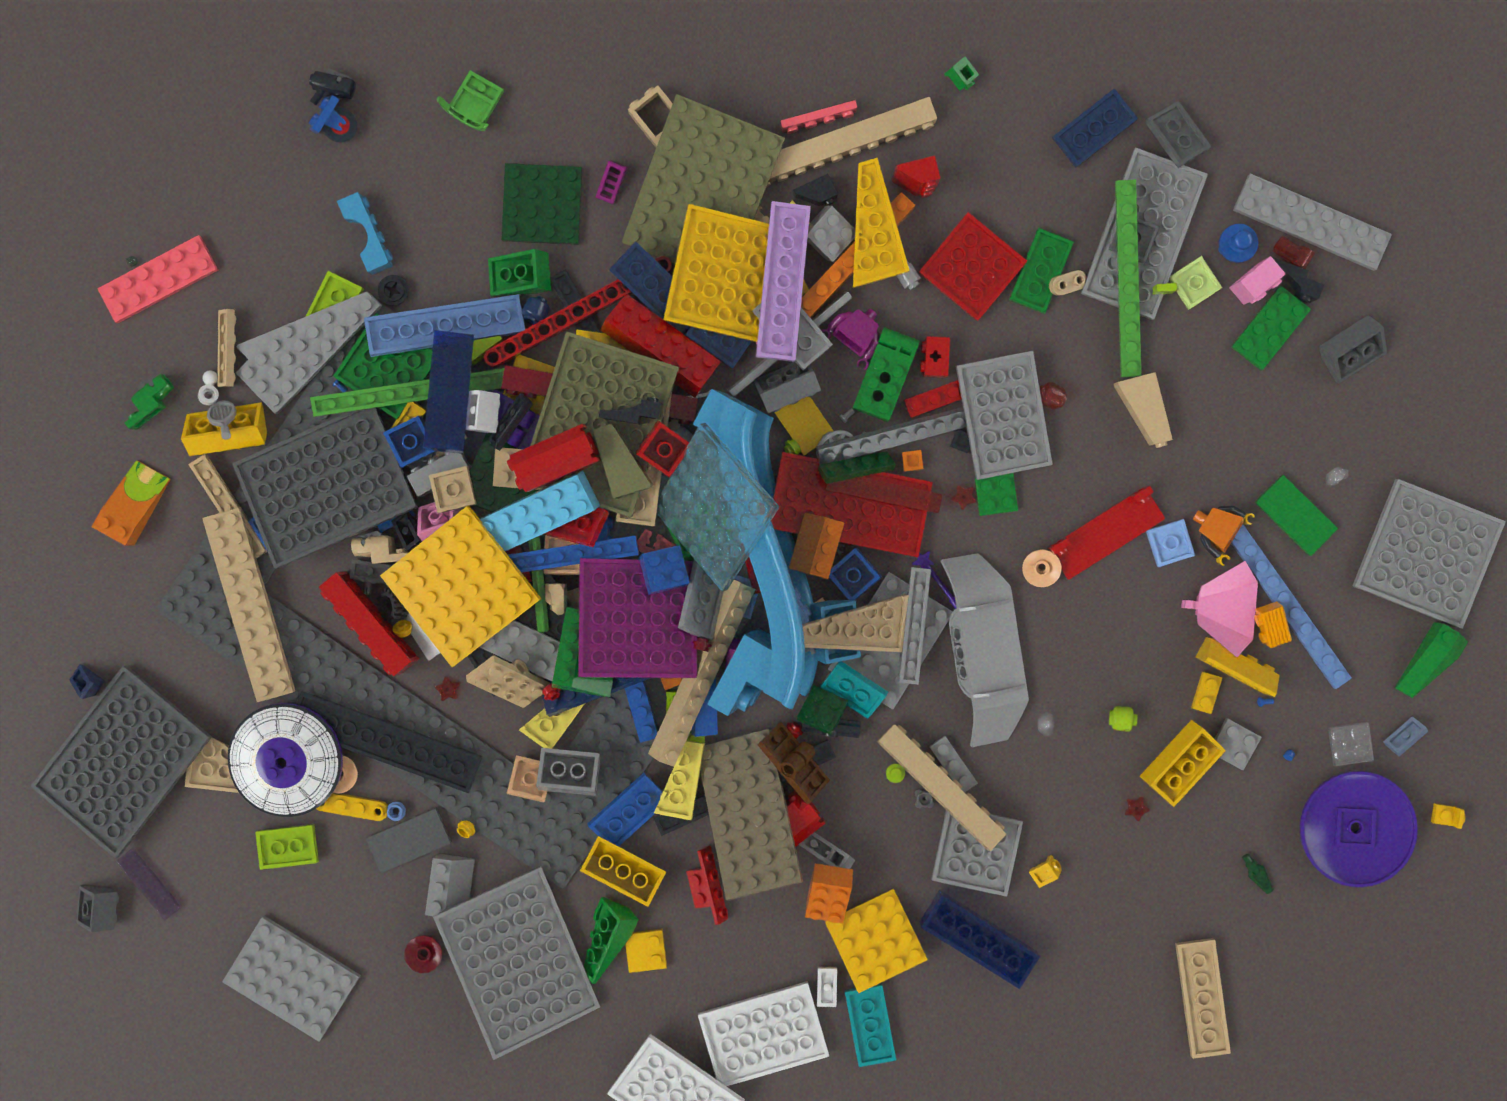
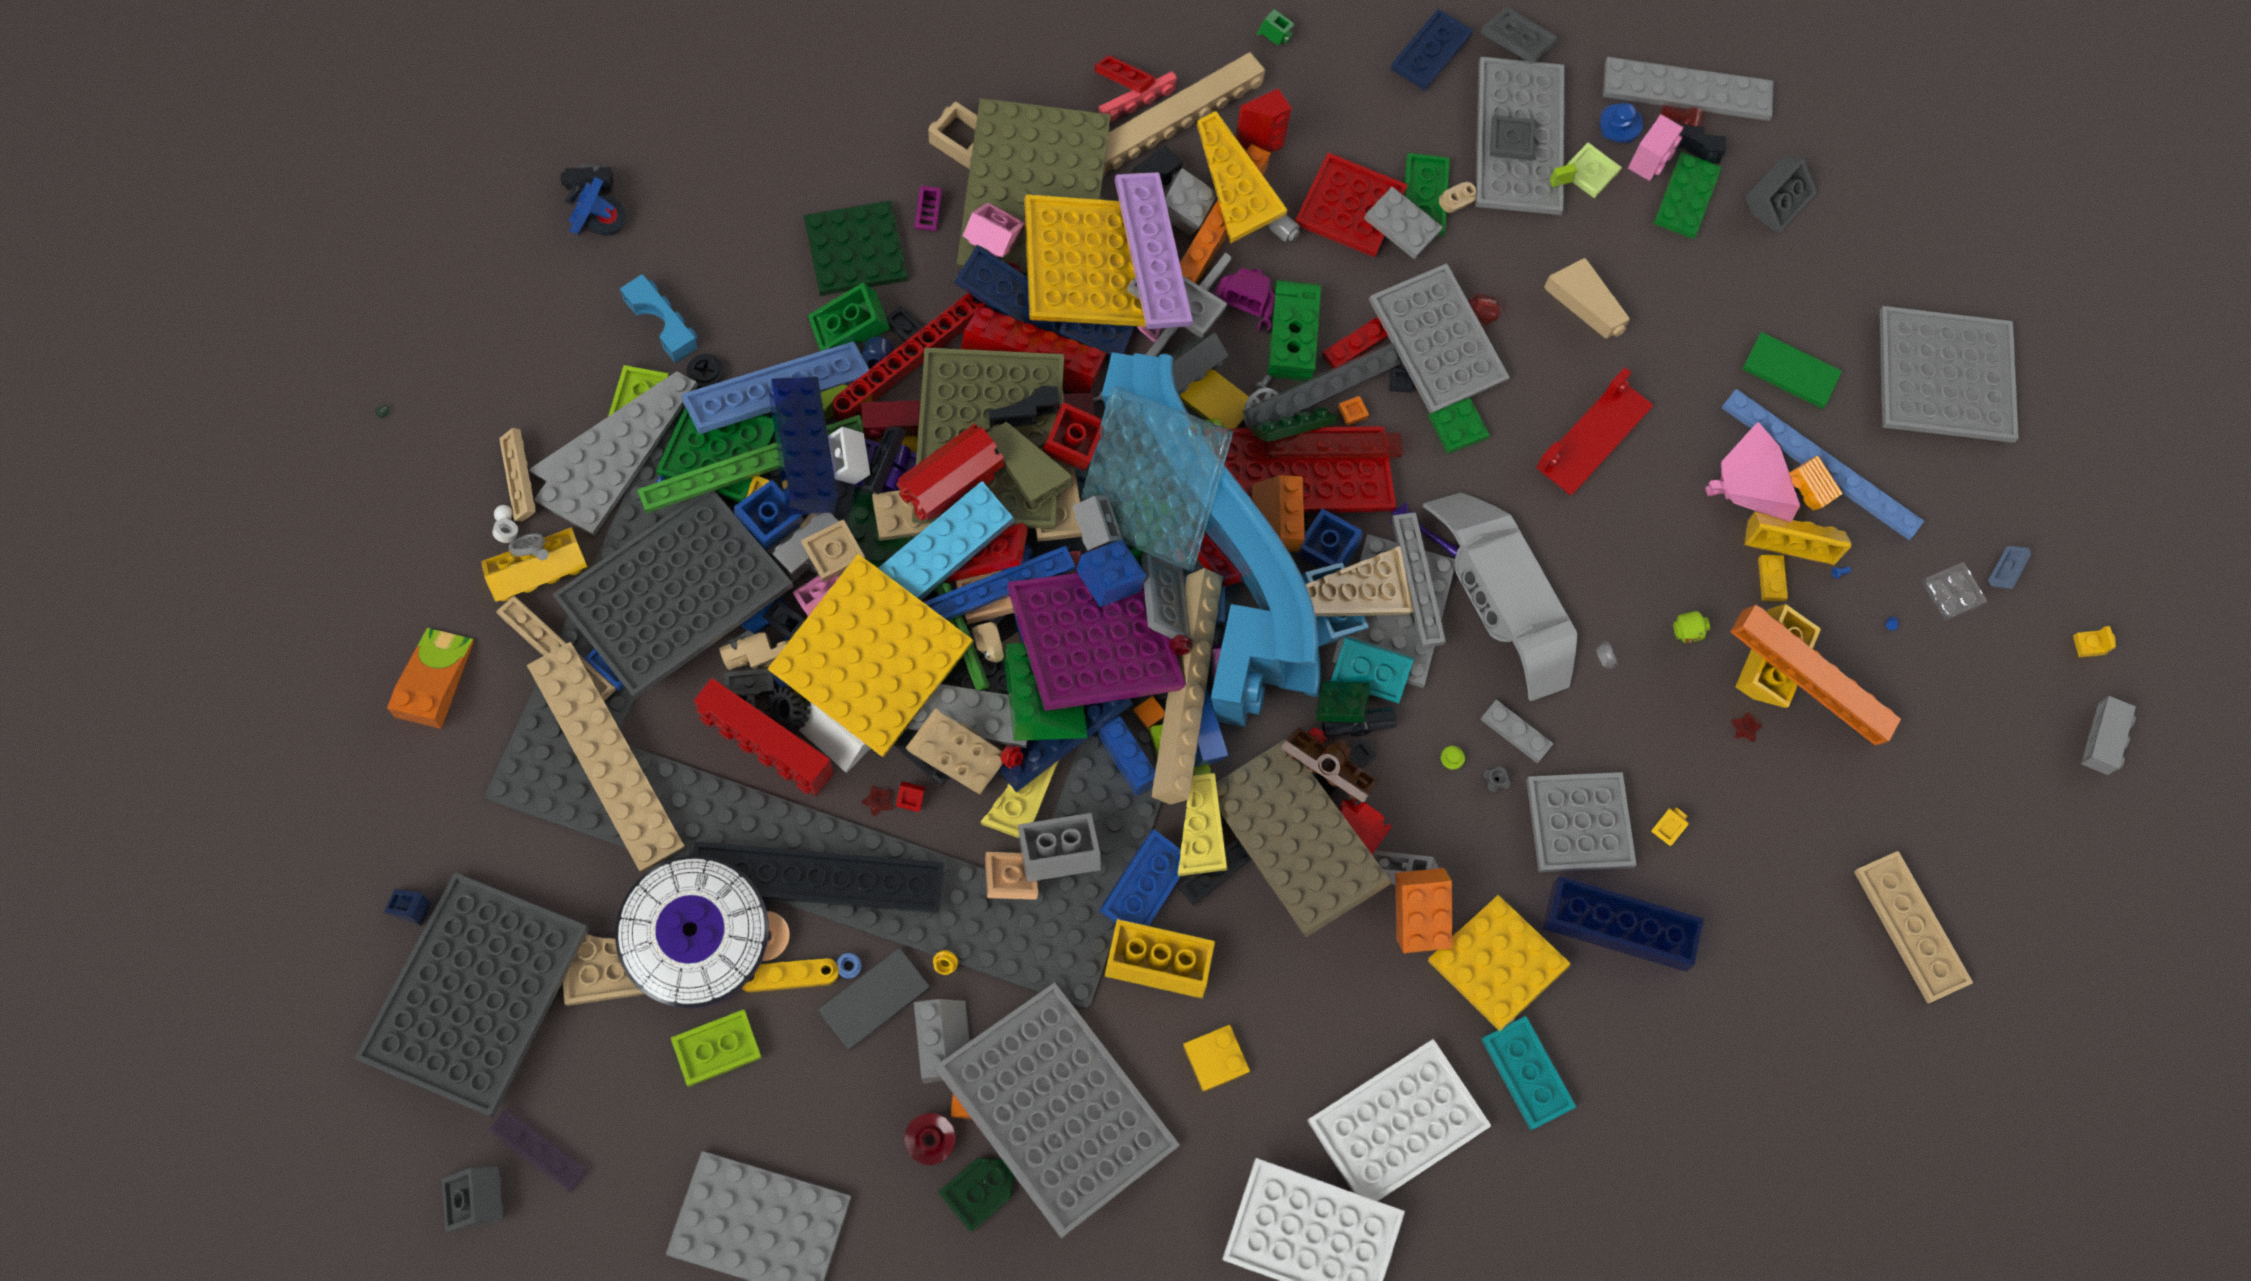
camera: 25 degrees left, 20 degrees down
coral plate [97,235,218,323] -> none
green plate [124,374,174,430] -> none
yellow plate [392,620,412,638] -> none
bright green piece [437,70,504,131] -> none
green wedge [584,897,639,984] -> none
red bracket [686,845,728,925] -> none
white plate [817,966,837,1007] -> none
tan brick [877,724,1006,851] -> none
red brick [920,336,950,378] -> none
clear red plate [951,485,976,510] -> none
light nougat dish [1022,549,1061,587] -> none
bright green plate [1115,179,1141,377] -> none
light blue tile [1146,519,1195,567] -> none
orange torso [1193,506,1255,566] -> none
light grey plate [1215,718,1262,770] -> none
dark green piece [1242,854,1274,894] -> none
dark purple dish [1300,771,1417,887] -> none
clear plate [1325,467,1349,488] -> none
green wedge [1395,622,1468,698] -> none
none -> red plate [896,781,926,812]
none -> dark green tile [938,1157,1013,1233]
none -> bright pink brick [963,203,1025,257]
none -> light grey brick [1073,495,1123,551]
none -> red tile [1094,55,1155,94]
none -> light grey plate [1364,187,1443,259]
none -> orange brick [1730,604,1901,745]
none -> light grey brick [2081,696,2136,775]

